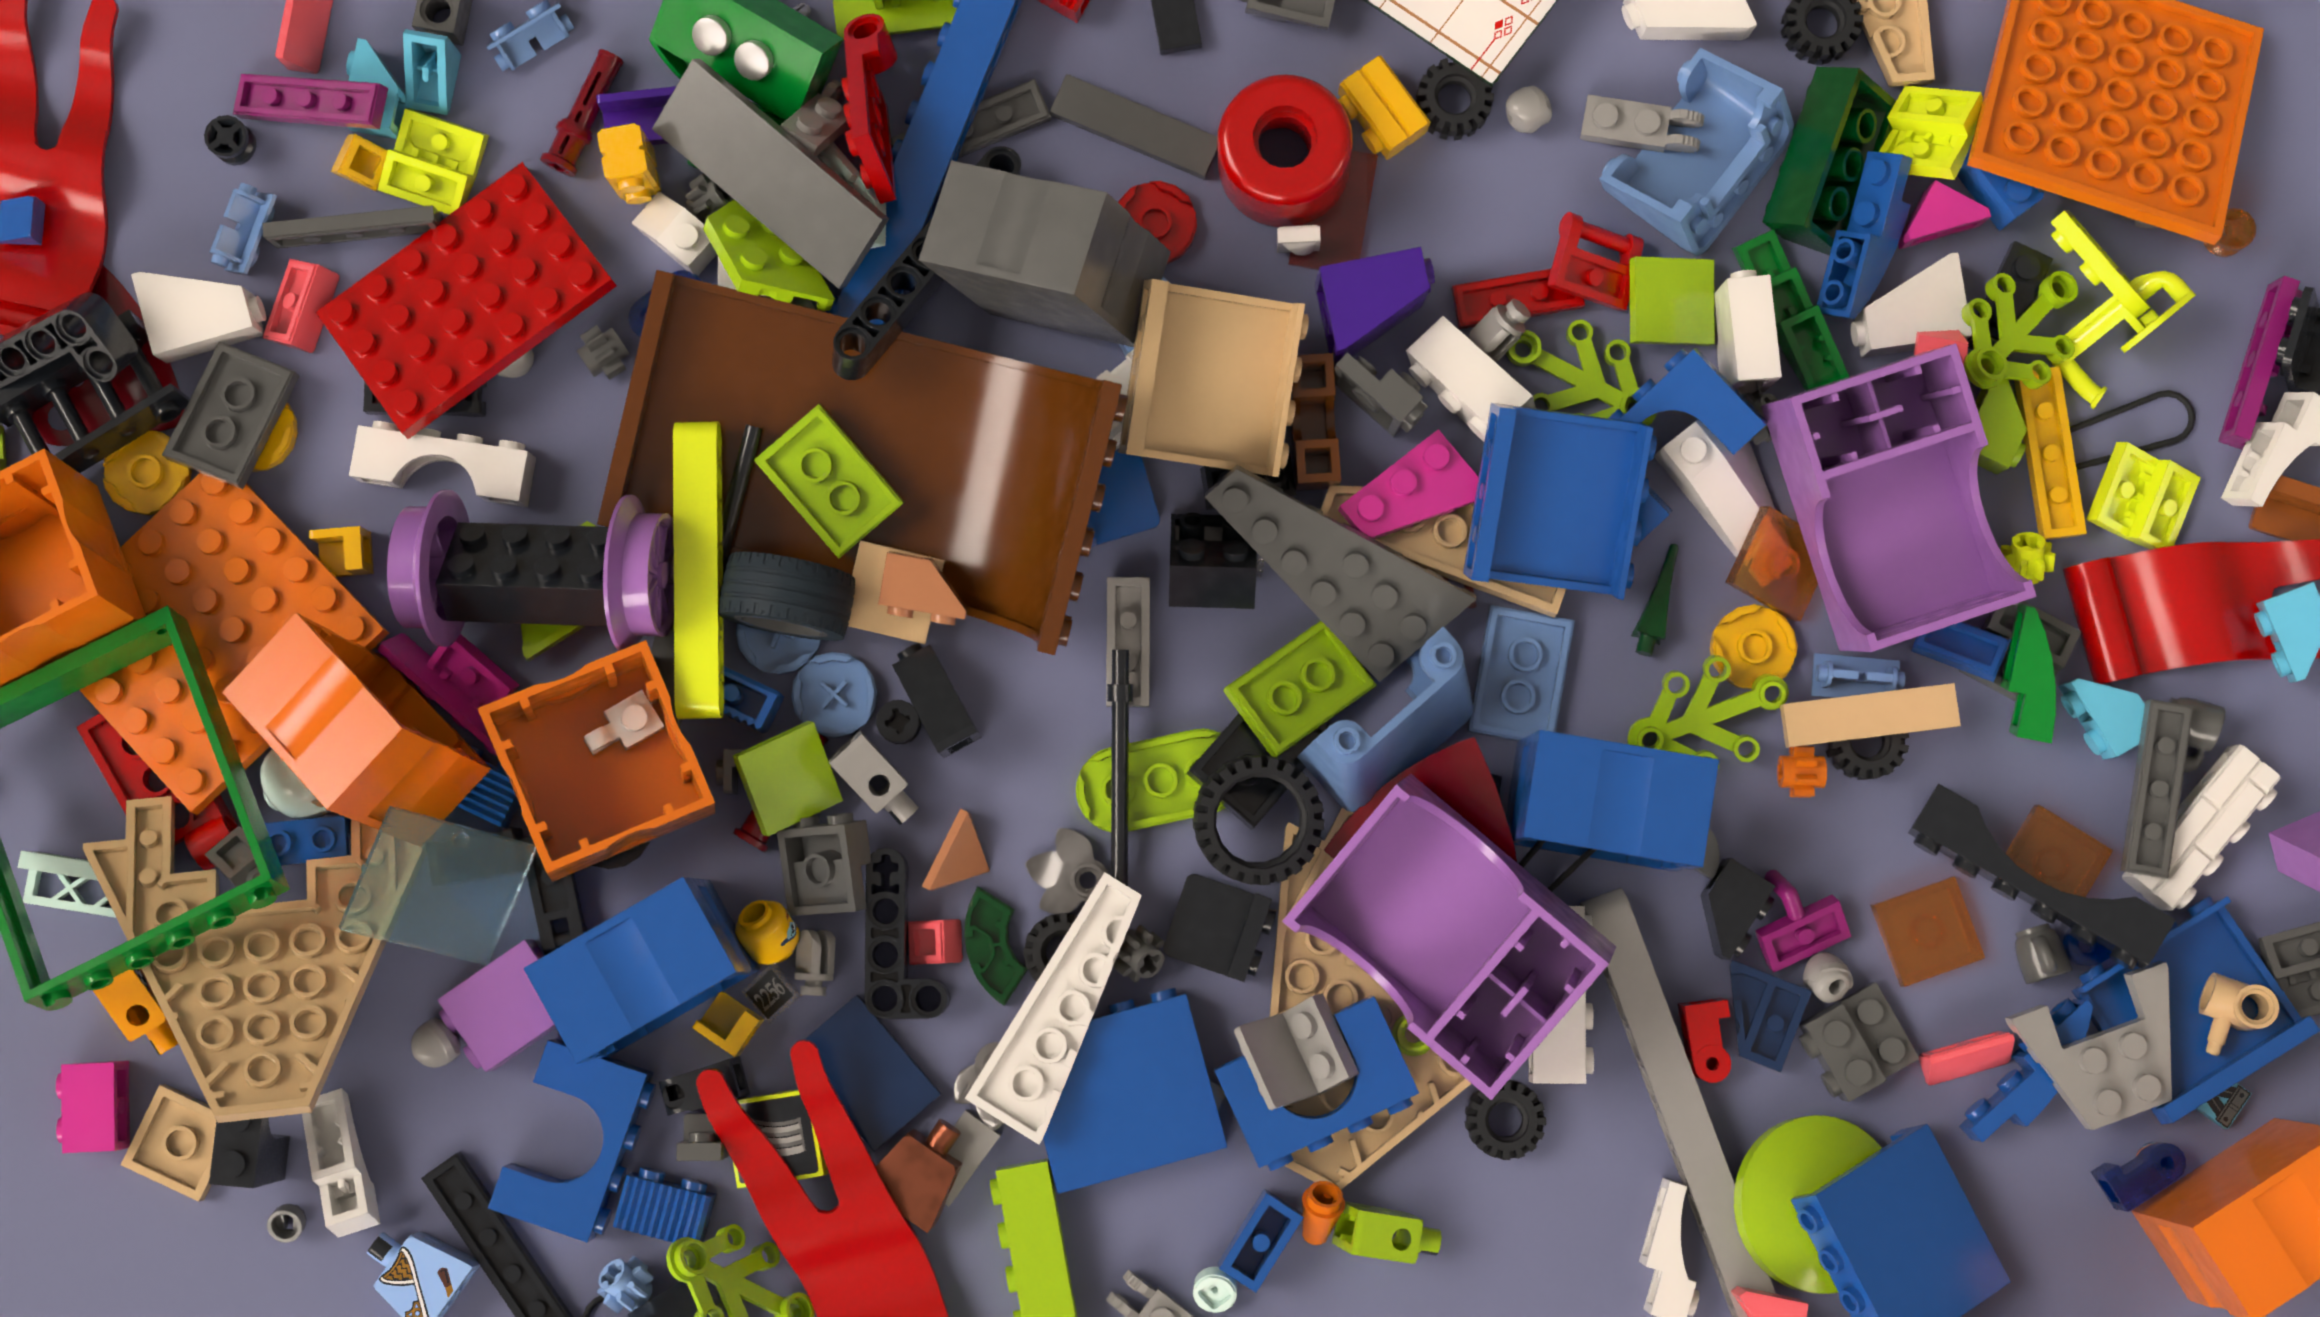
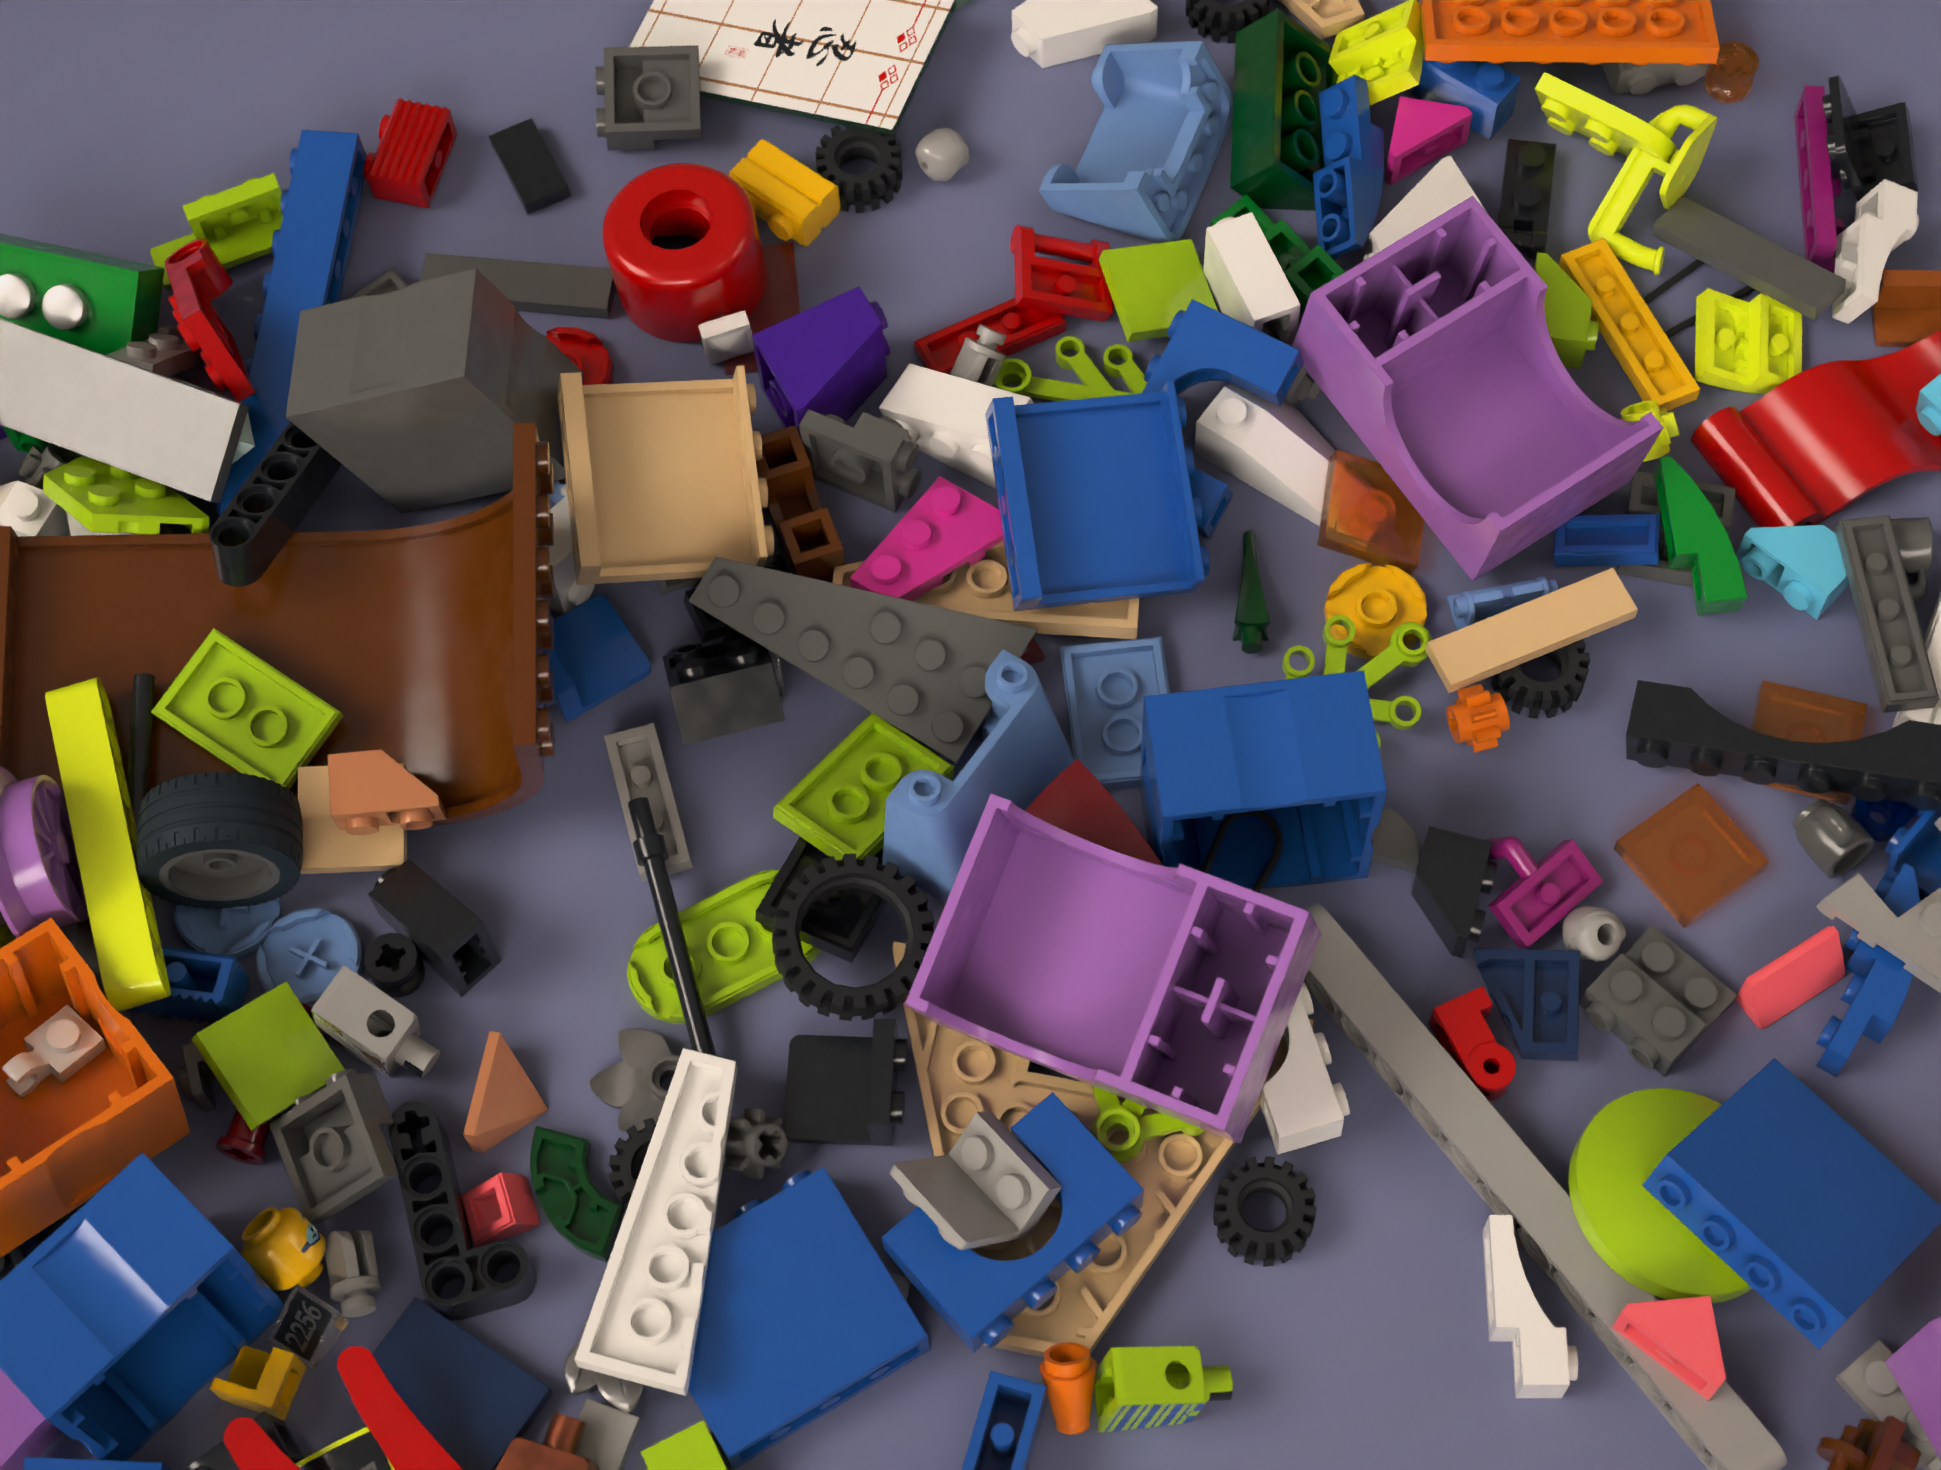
camera: 10 degrees left, 20 degrees down
light grey hinge [1580,95,1705,153] -> none
lime plant [1961,271,2078,389] -> none
none -> dark grey tile [1653,196,1846,320]

